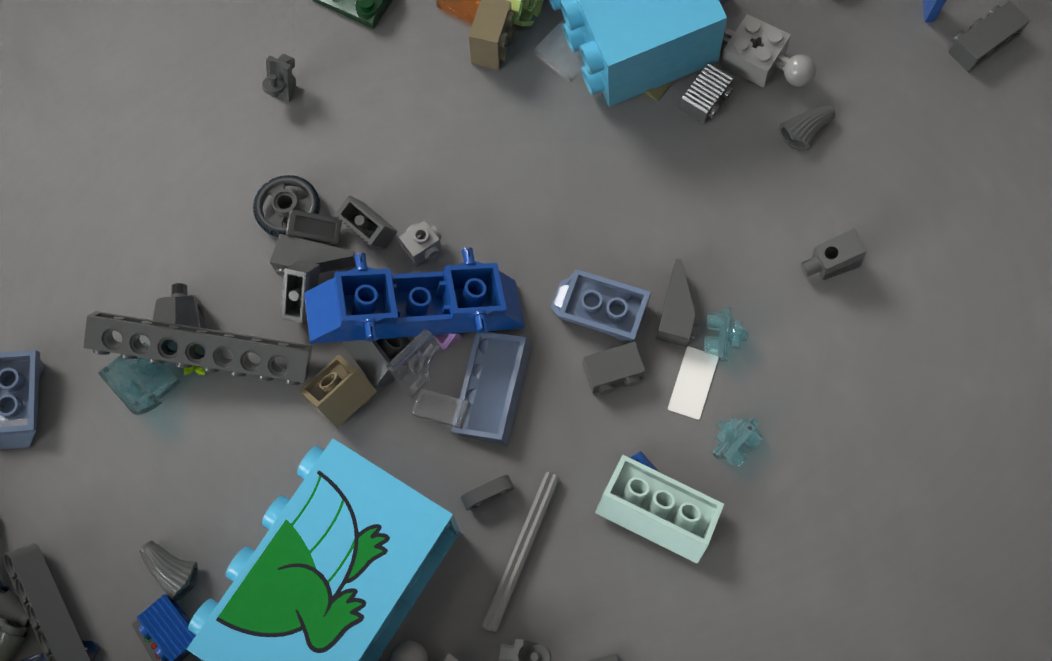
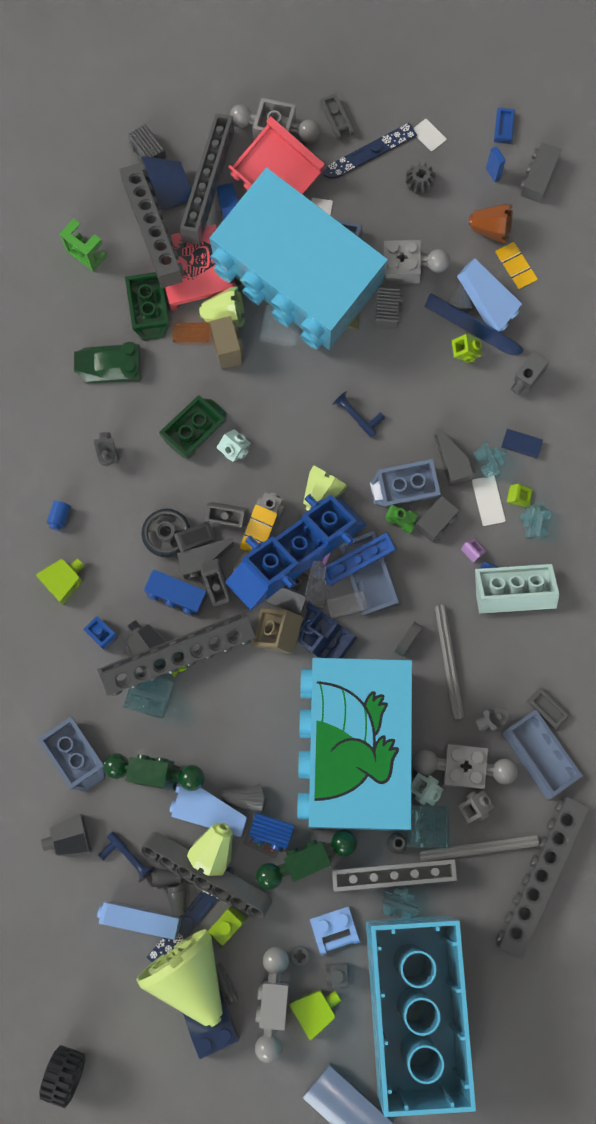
camera: 30 degrees left, 5 degrees up
none -> lime torso [36,558,85,605]
none -> blue brick [46,501,72,531]
none -> blue slope [83,616,118,651]
none -> dark green brick [103,753,205,791]
none -> blue brick [144,569,208,616]
none -> dark green slope [159,395,226,459]
none -> light blue slope [169,782,247,837]
none -> yellowish green cone [187,823,233,876]
none -> light aqua brick [217,429,251,462]
none -> yellow sticker [240,505,277,551]
none -> dark blue slope [298,602,357,659]
none -> yellowish green cone [303,465,348,511]
none -> blue piece [321,533,397,586]
none -> dark blue piece [332,391,385,438]
none -> bright green plate [385,505,418,534]
none -> dark blue piece [424,293,524,355]
none -> lime brick [452,334,482,363]
none -> light blue slope [457,258,522,332]
none -> lavender slope [461,538,486,563]
none -> dark orange cone [469,203,513,243]
none -> yellow sticker [495,242,538,289]
none -> dark blue tile [501,429,543,458]
none -> lime slope [507,483,533,508]

